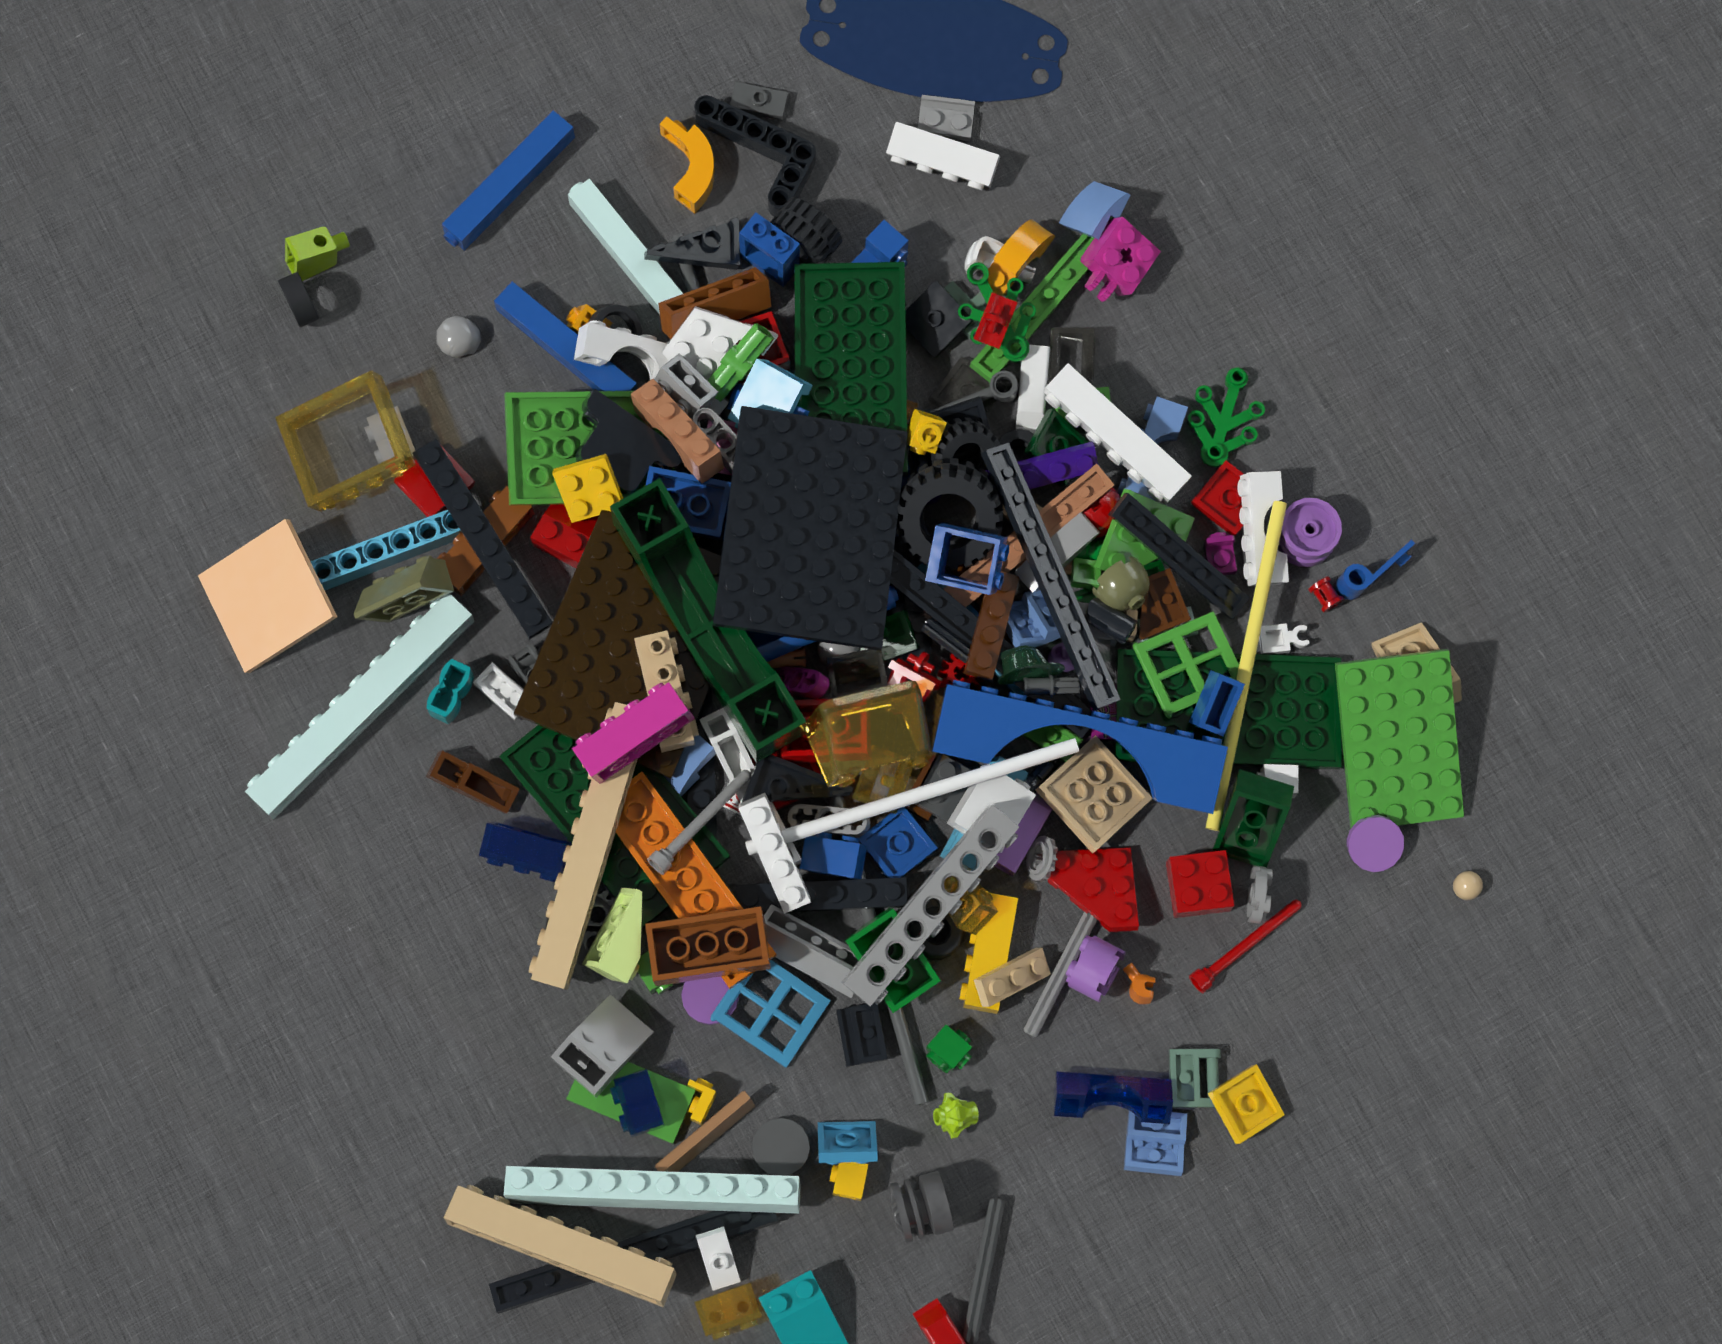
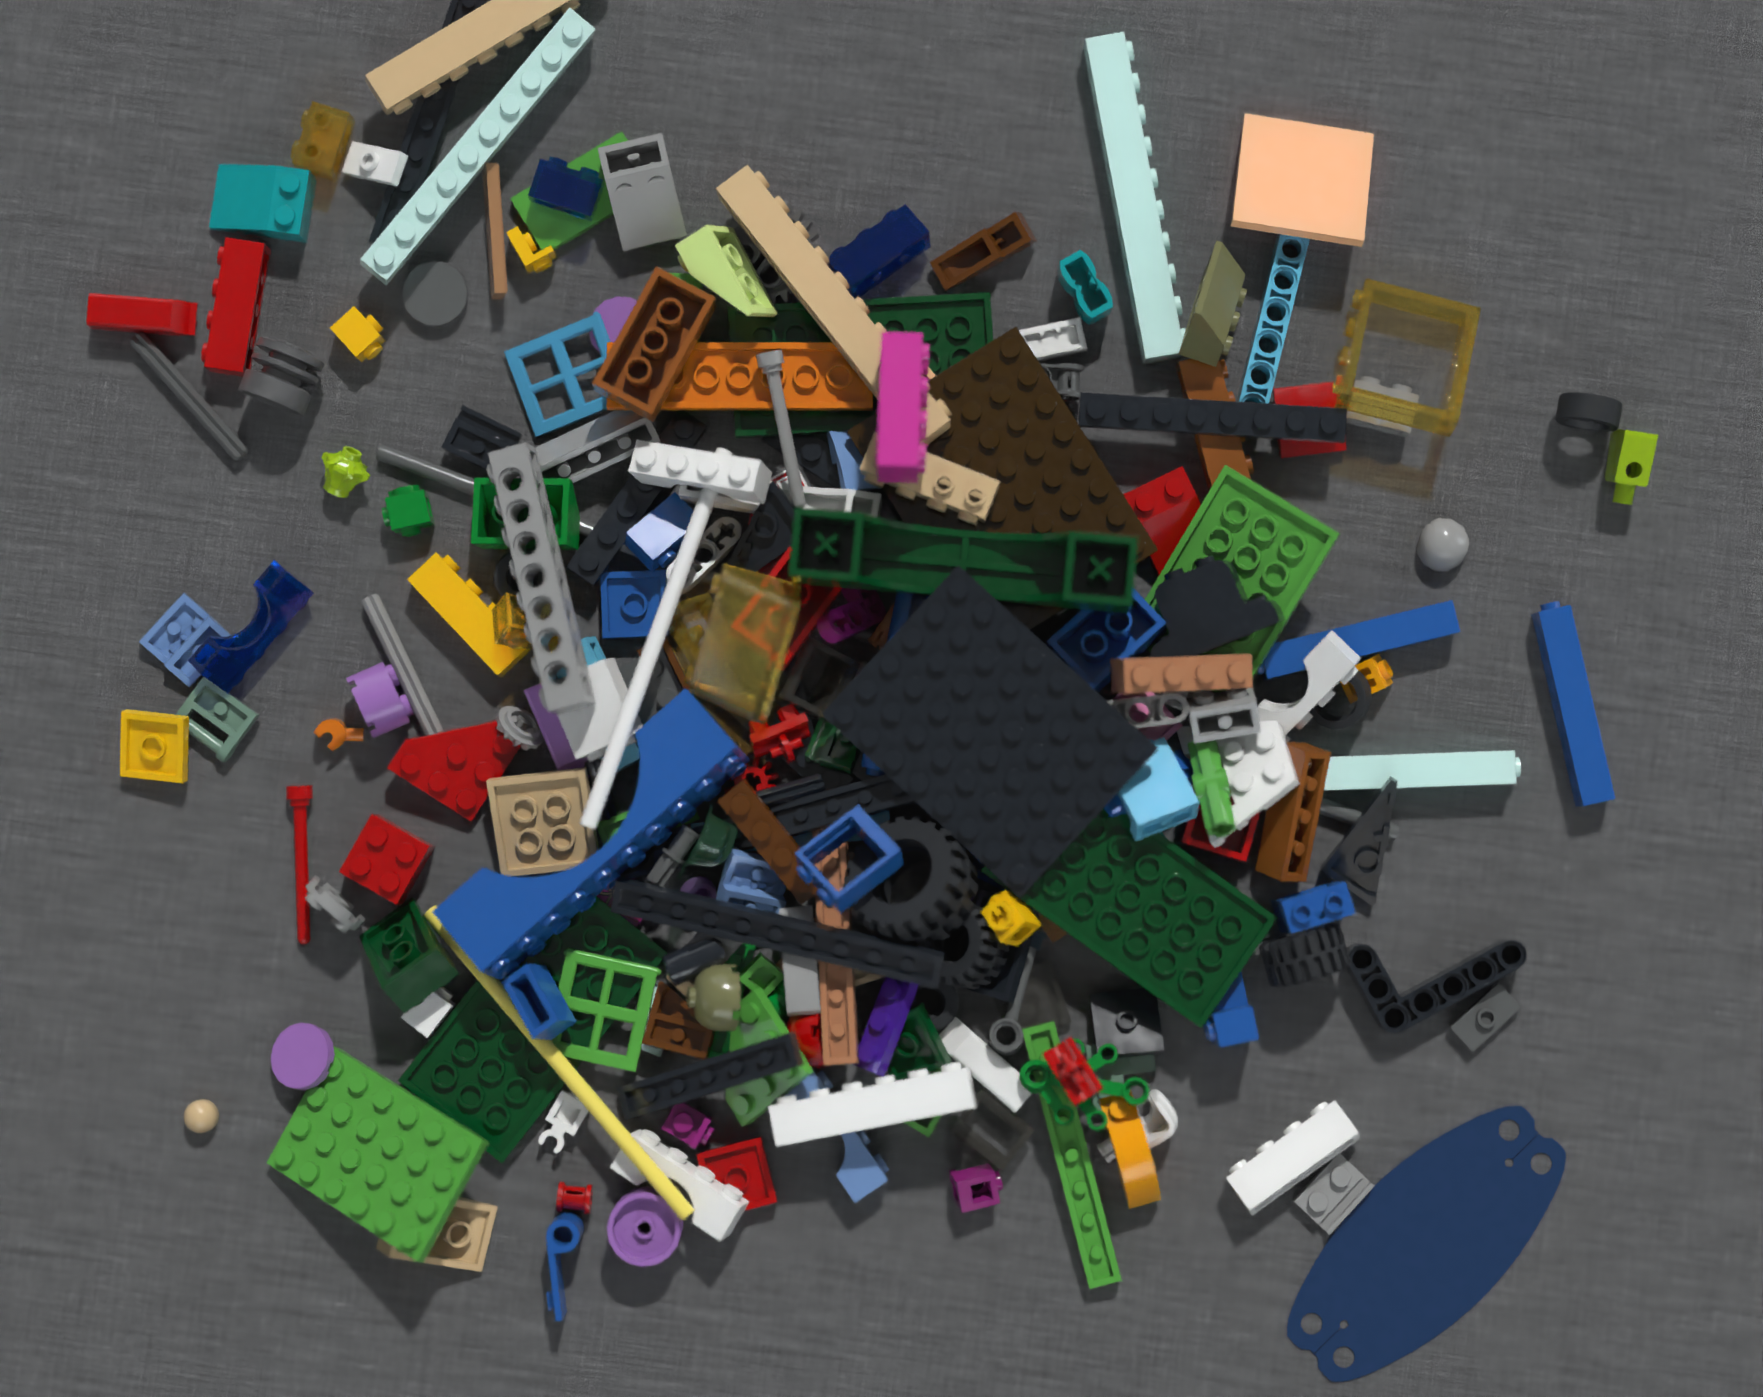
camera: 130 degrees right, 10 degrees up
yellow plate [552,454,623,523] -> none
light orange arch [660,116,714,214] -> none
dark azure plate [818,1121,878,1165] -> none
tan plate [974,948,1051,1007] -> none
medium blue slope [1059,181,1130,240] -> none
dark pink hinge [1080,217,1161,302] -> none
green plant [1187,368,1265,467] -> none
none -> red brick [201,237,271,377]
none -> magenta brick [949,1163,1003,1213]

